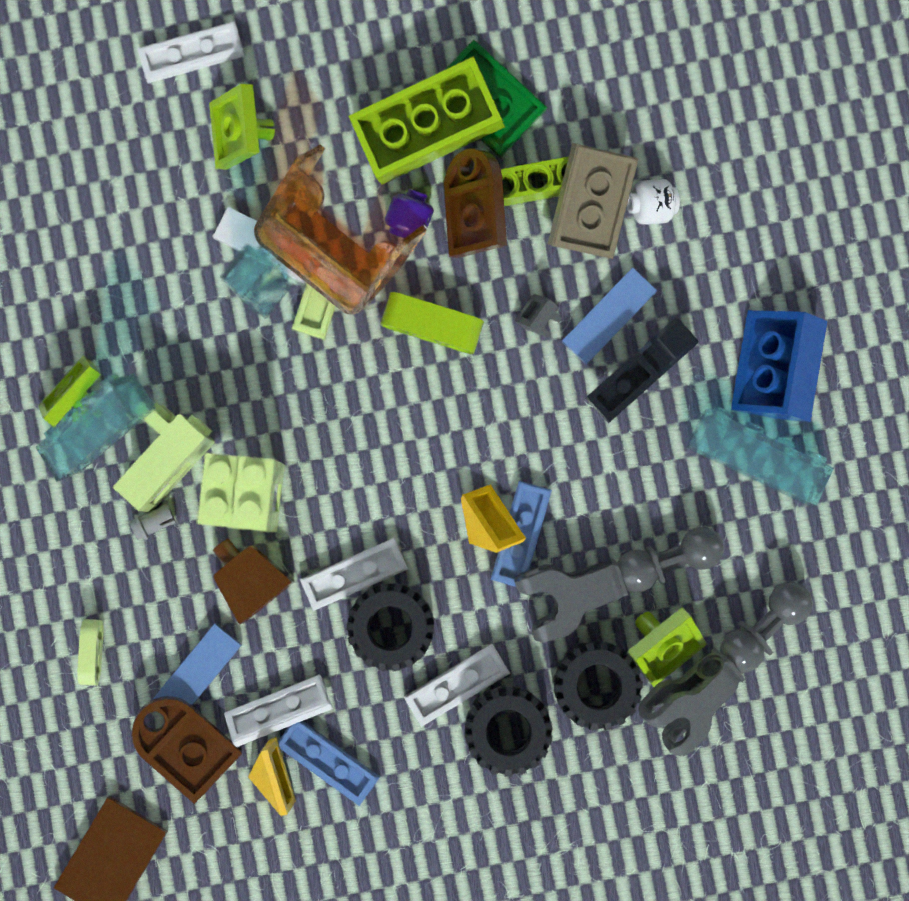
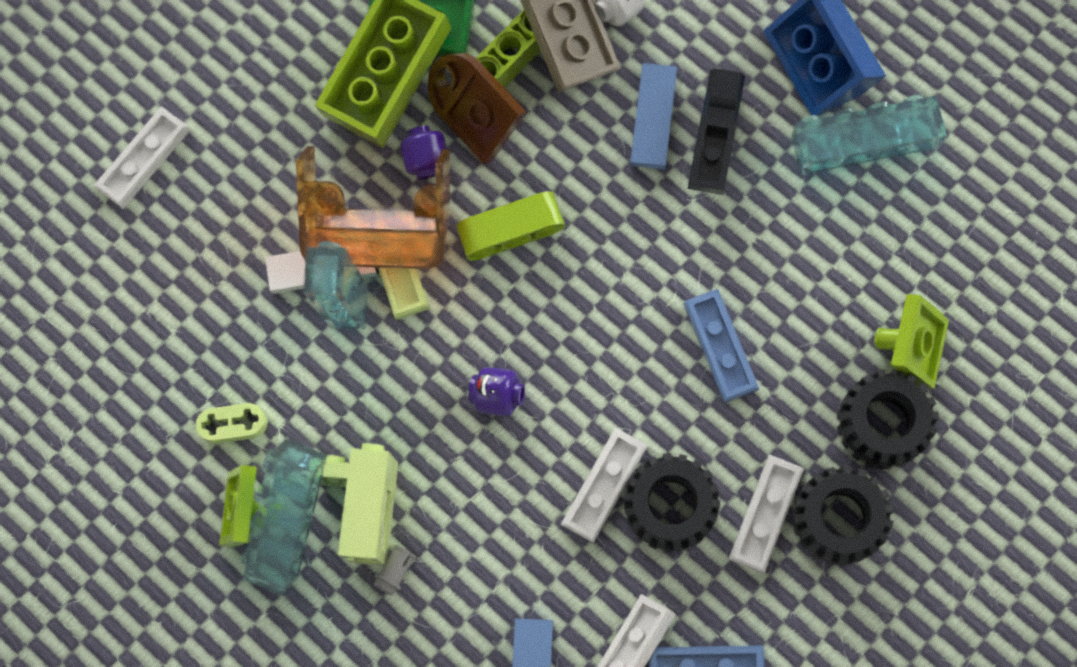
camera: 30 degrees left, 10 degrees down
yellowish green brick [197,453,285,532] -> none
lime tile [209,84,275,170] -> none
reddish brown torso [212,538,295,624] -> none
yellow slope [461,484,526,553] -> none
dark grey tile [514,293,562,337] -> none
dark grey piece [514,527,724,643] -> none
dark grey piece [639,582,813,756] -> none
none -> yellowish green beam [195,403,268,444]
none -> dark purple head [468,367,525,417]

